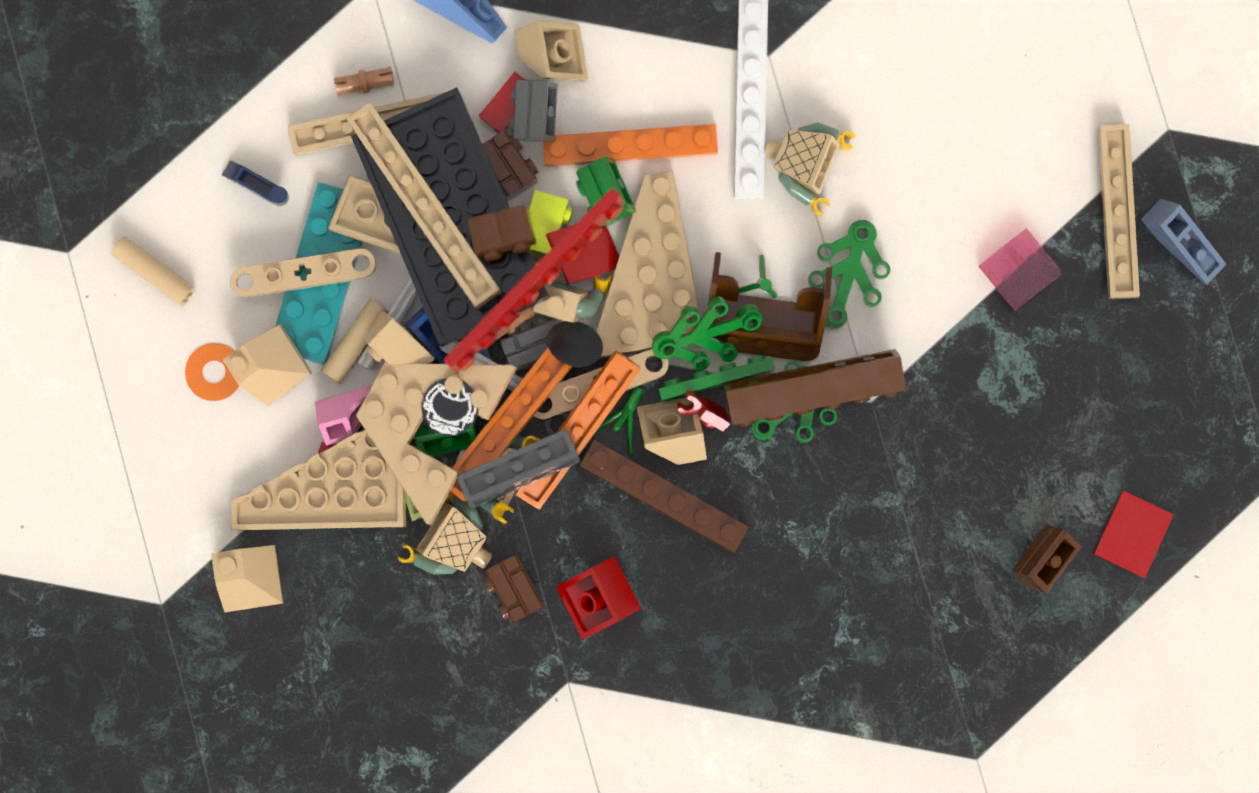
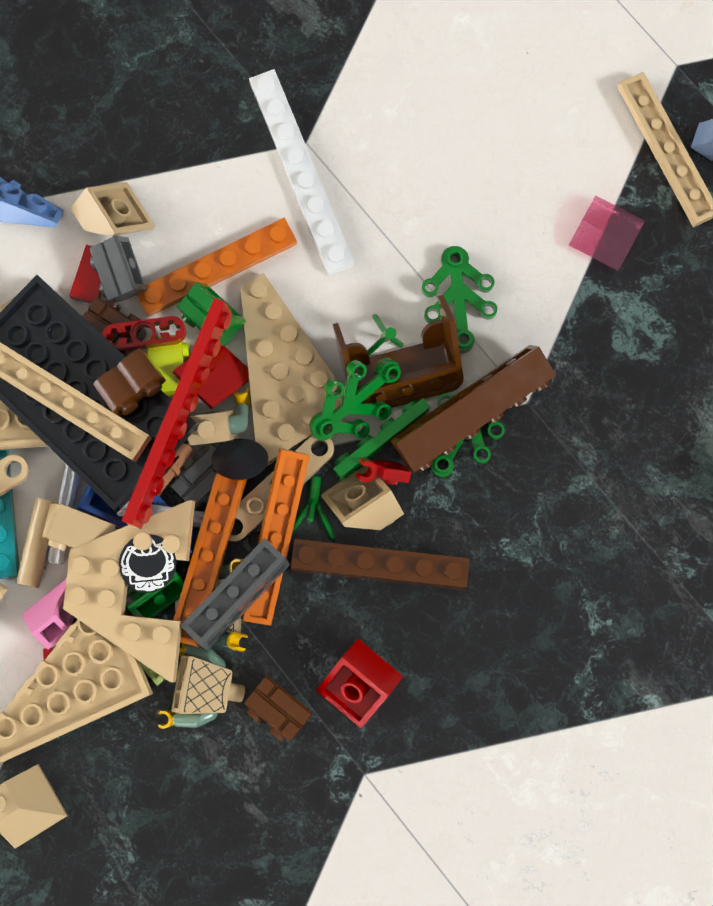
camera: 25 degrees left, 5 degrees down
tan torso [765,122,855,215] -> none
none -> red beam [102,316,186,352]

